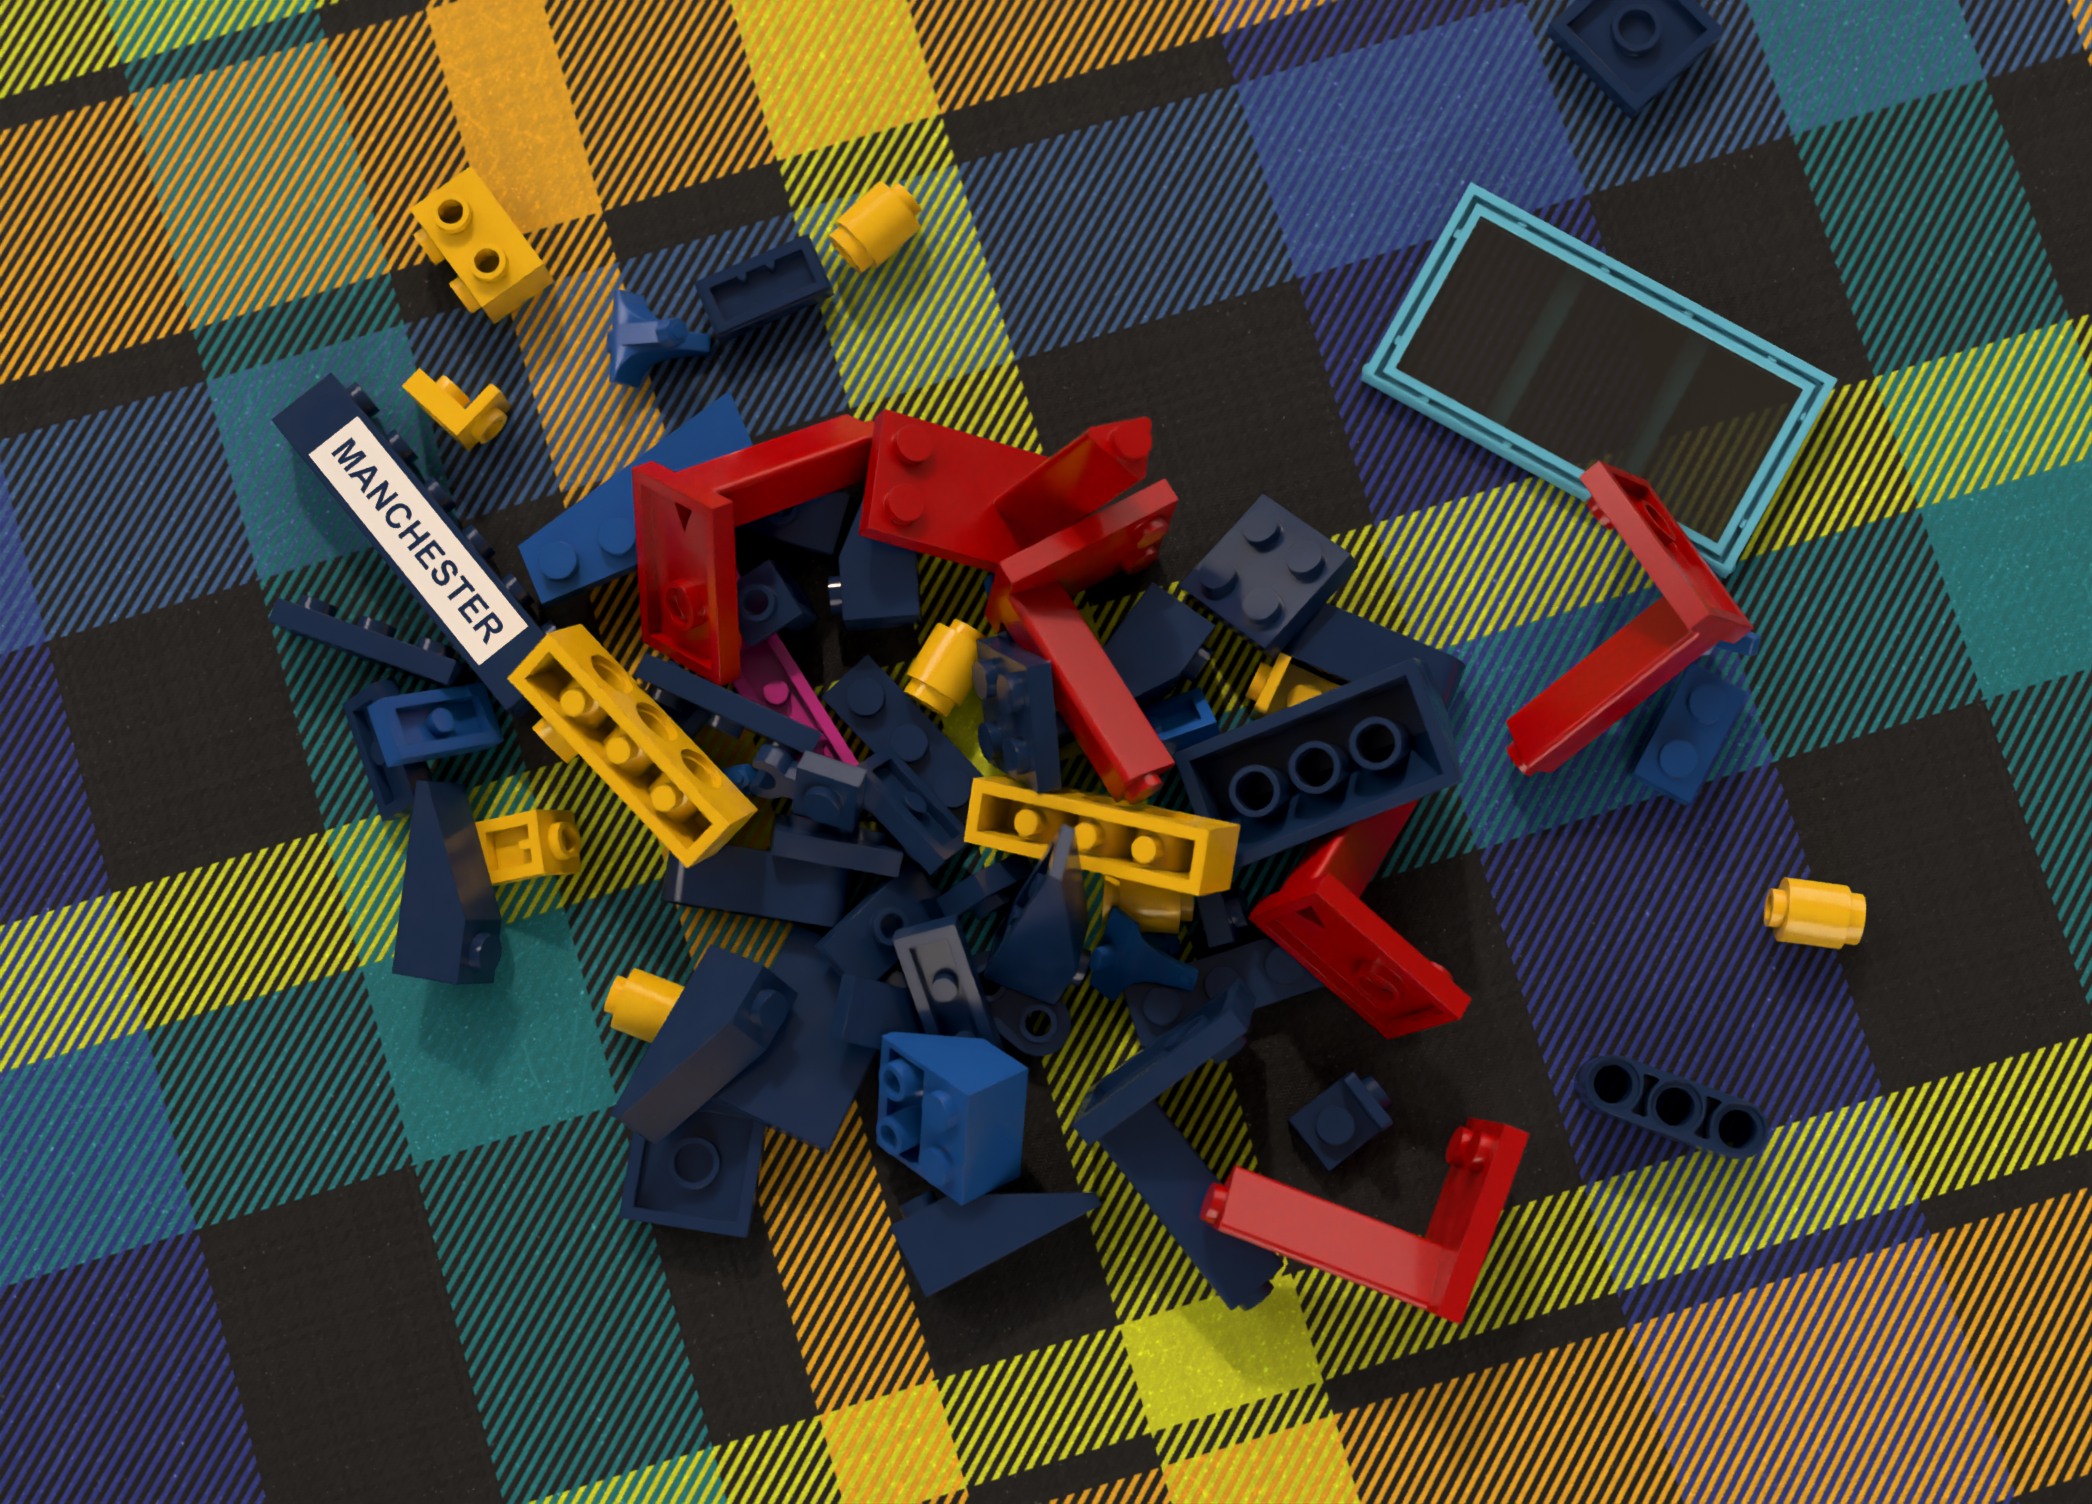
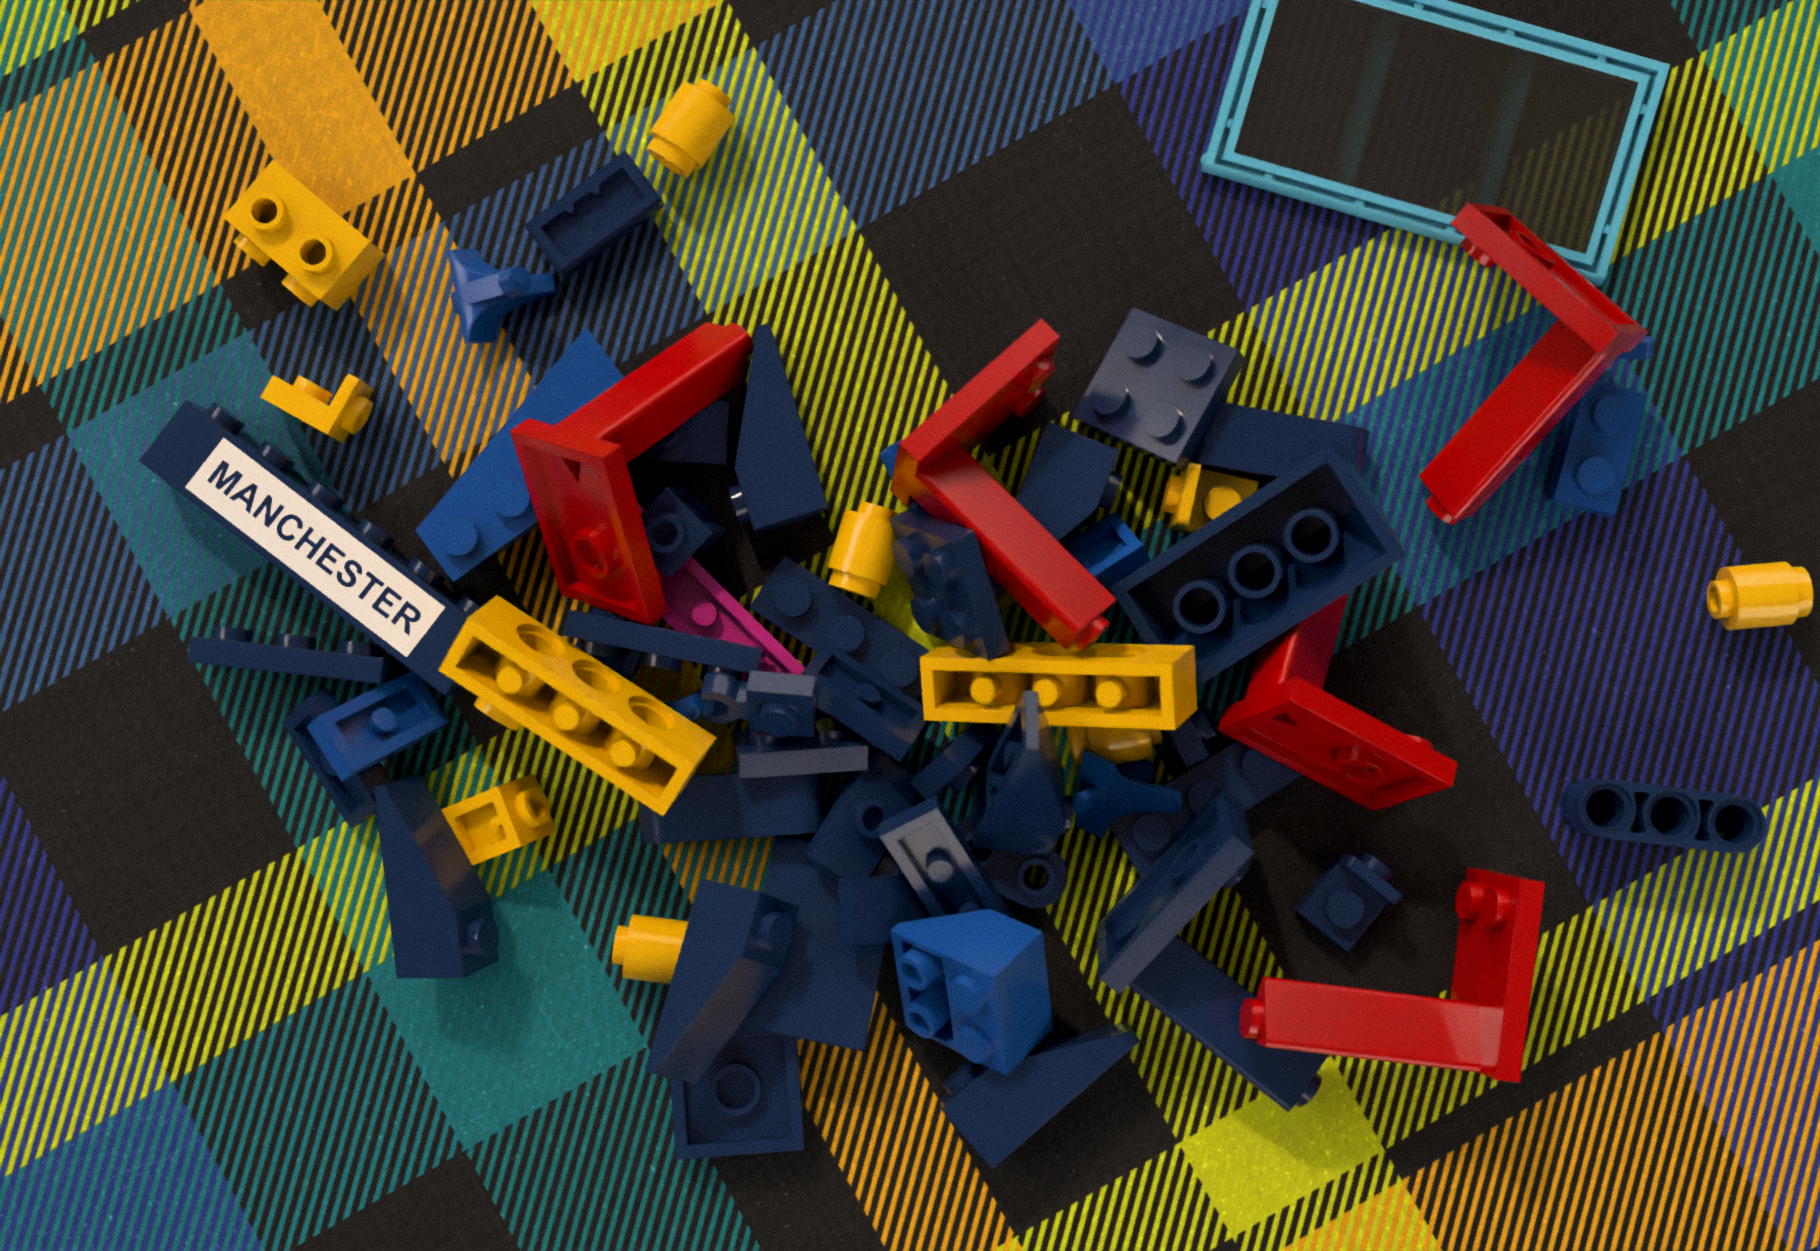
camera: 15 degrees left, 5 degrees up
red piece [858,409,1152,573] -> none

